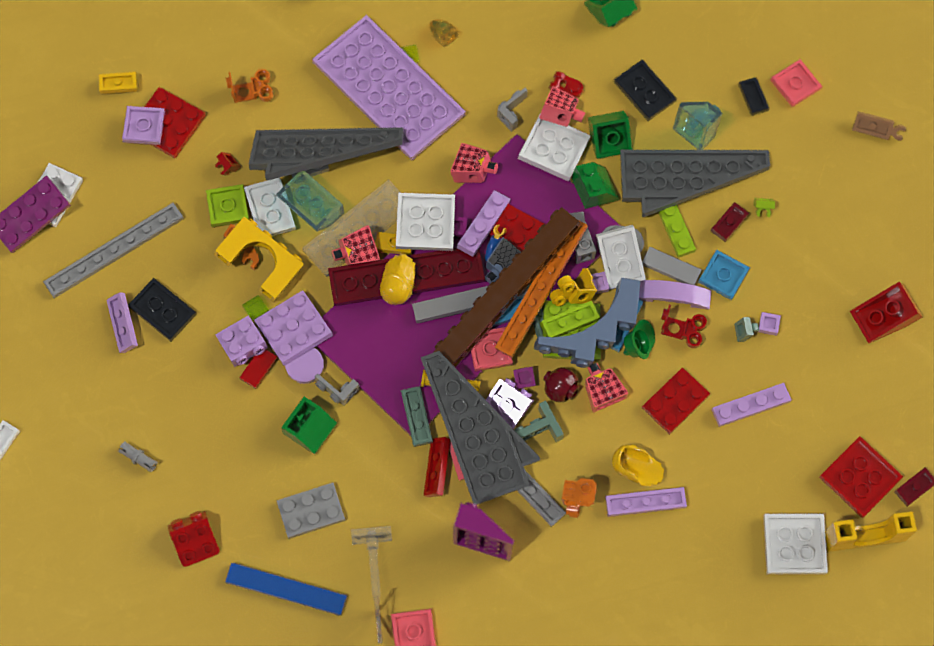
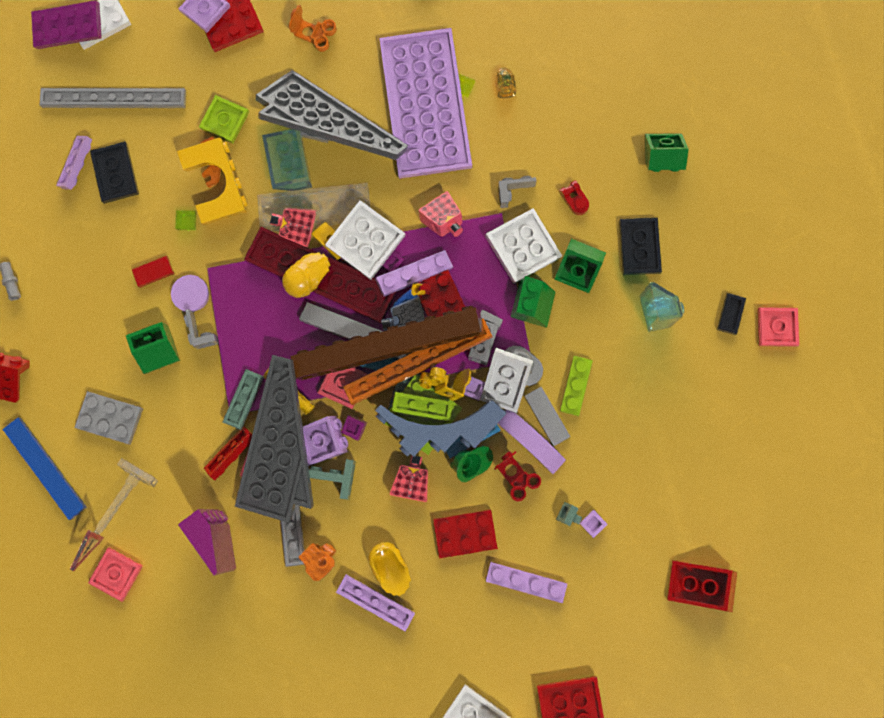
camera: 45 degrees right, 10 degrees up
red tile [215,152,241,175] -> none
lavender plate [215,315,268,367] -> none
white plate [244,178,296,236] -> none
lavender plate [254,290,333,365] -> none
coral torso [539,86,586,127] -> none
dark red plant [543,367,580,402] -> none
dark grey wing [620,150,770,217] -> none
dark azure tile [698,250,750,300] -> none
dark red plate [711,202,749,242] -> none
lime tile [754,198,775,217] -> none
medium nougat plate [852,111,906,140] -> none

